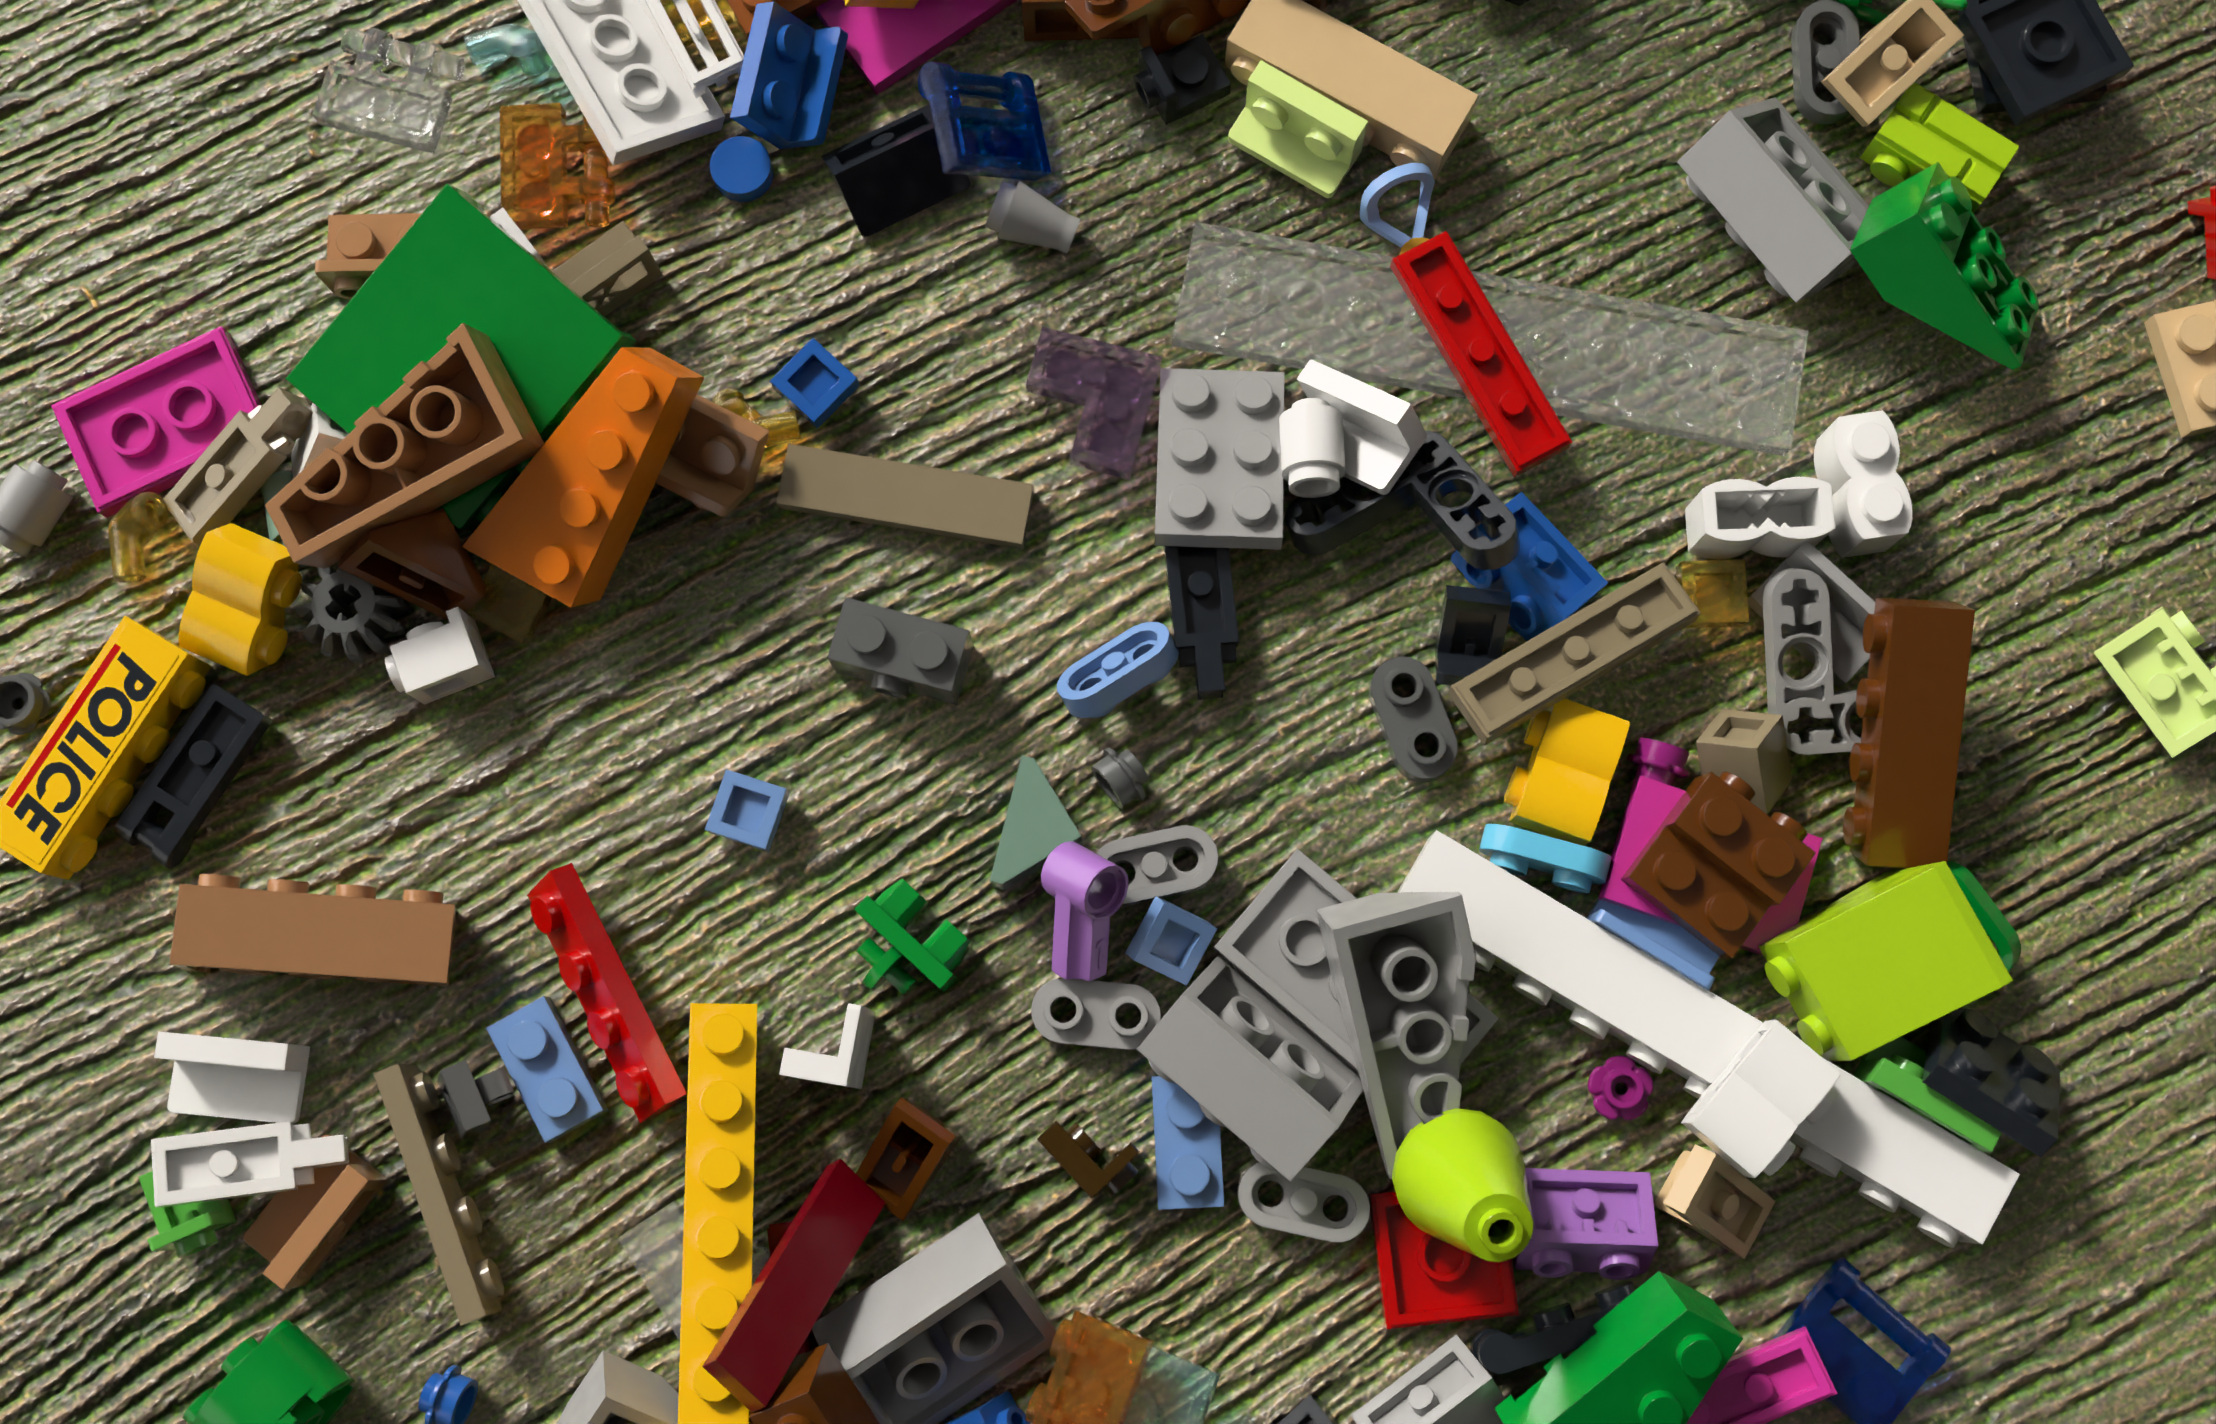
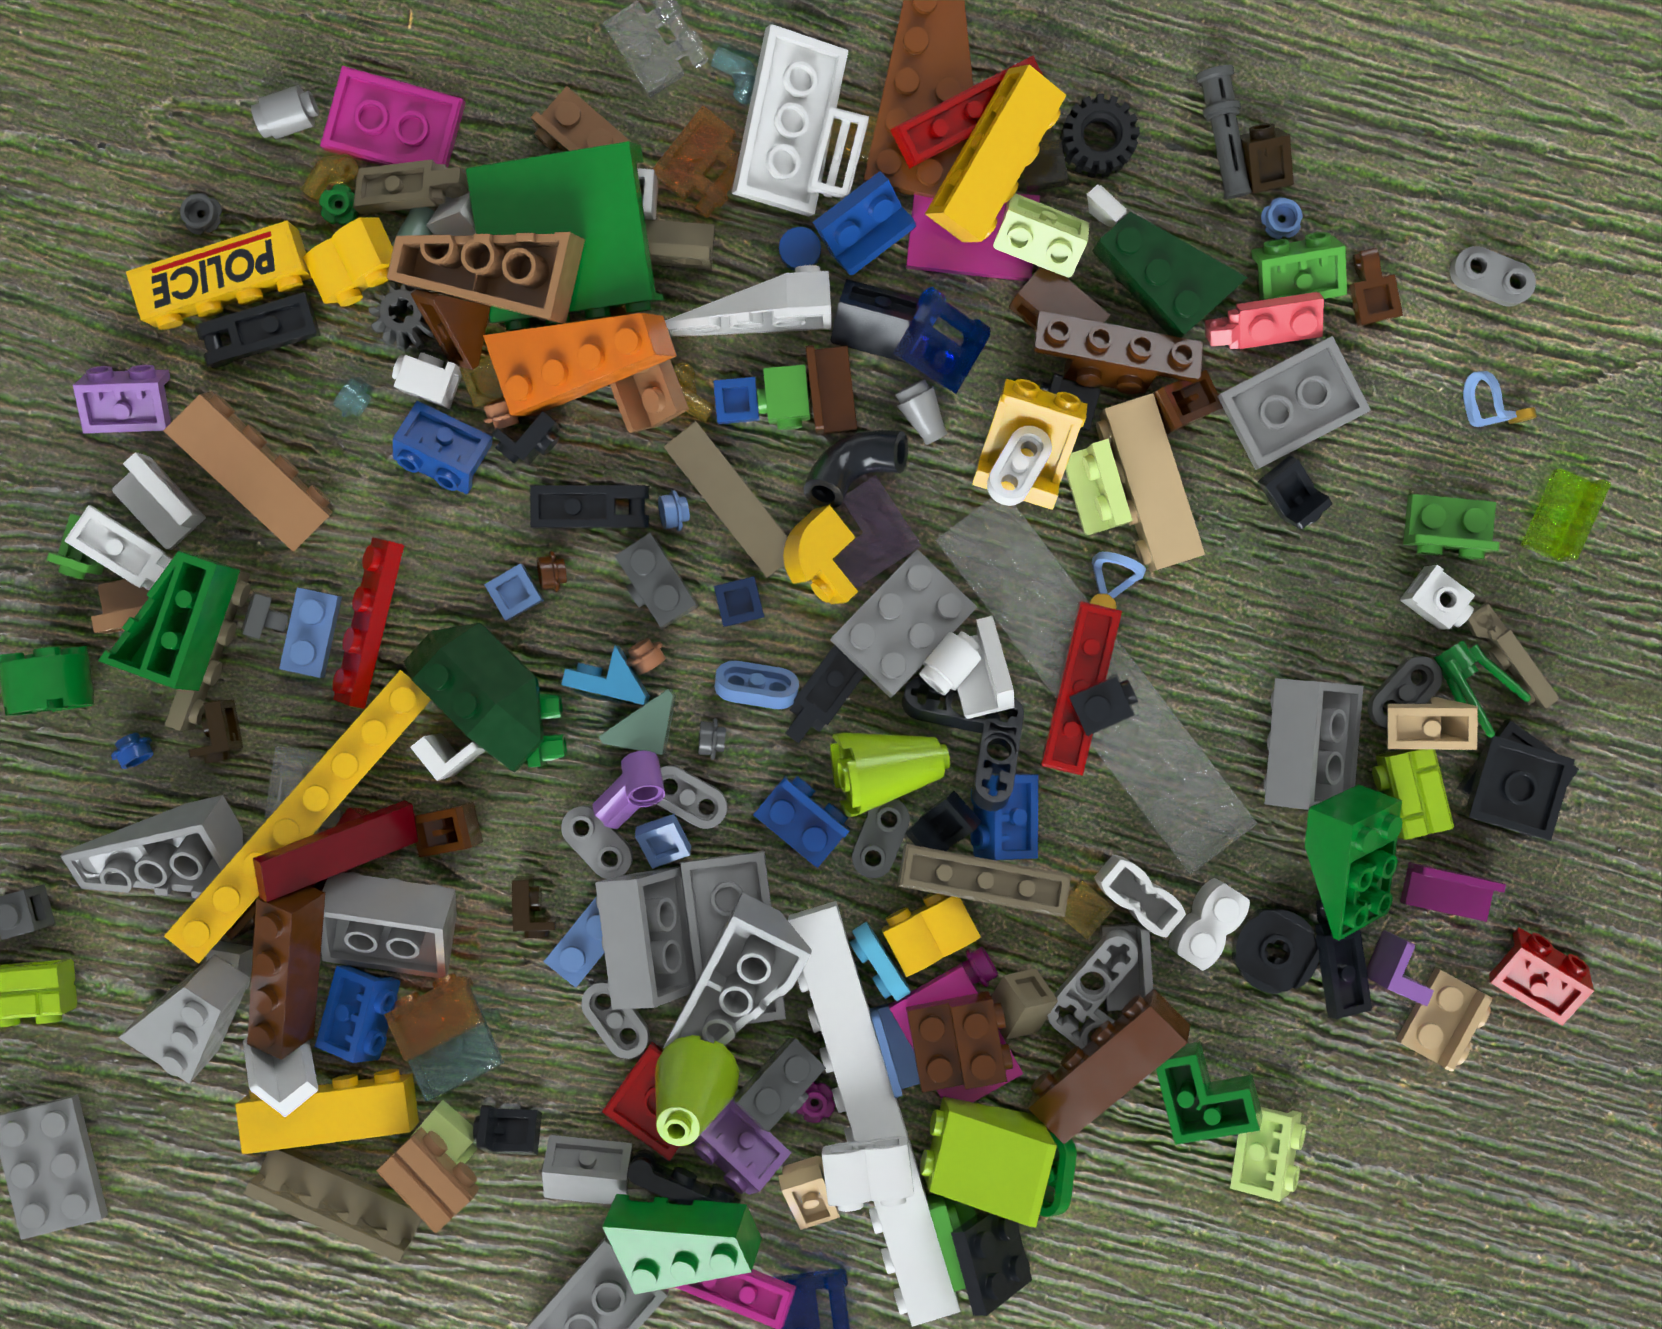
camera: 35 degrees right, 10 degrees up
none -> medium lavender bracket [73,365,171,433]
none -> green wedge [98,551,240,691]
none -> dark brown bracket [188,699,243,764]
none -> green plate [319,184,359,226]
none -> clear light blue plate [333,378,372,418]
none -> blue bracket [392,401,493,494]
none -> dark green wedge [403,623,544,772]
none -> nougat plate [483,399,519,429]
none -> black bracket [491,411,562,465]
none -> black plate [530,485,649,529]
none -> reddish brown plate [537,551,567,593]
none -> dark azure slope [561,646,650,705]
none -> nougat plate [627,638,666,675]
none -> medium blue plate [658,490,690,531]
none -> white wedge [665,265,831,337]
none -> dark blue plate [714,576,765,627]
none -> dark grey brick [732,1037,826,1132]
none -> blue bracket [753,775,850,868]
none -> bright green brick [757,364,810,430]
none -> yellow brick [783,505,858,605]
none -> black cylinder [803,430,908,508]
none -> reddish brown panel [806,345,857,436]
none -> lime cone [830,732,950,817]
none -> yellow panel [972,379,1087,510]
none -> white plate [987,426,1052,506]
none -> black bracket [1069,673,1138,736]
none -> green brick [1156,1041,1263,1145]
none -> black plate [1232,908,1319,994]
none -> black hinge [1315,900,1372,1019]
none -> medium lavender panel [1366,930,1434,1006]
none -> magenta panel [1400,862,1506,922]

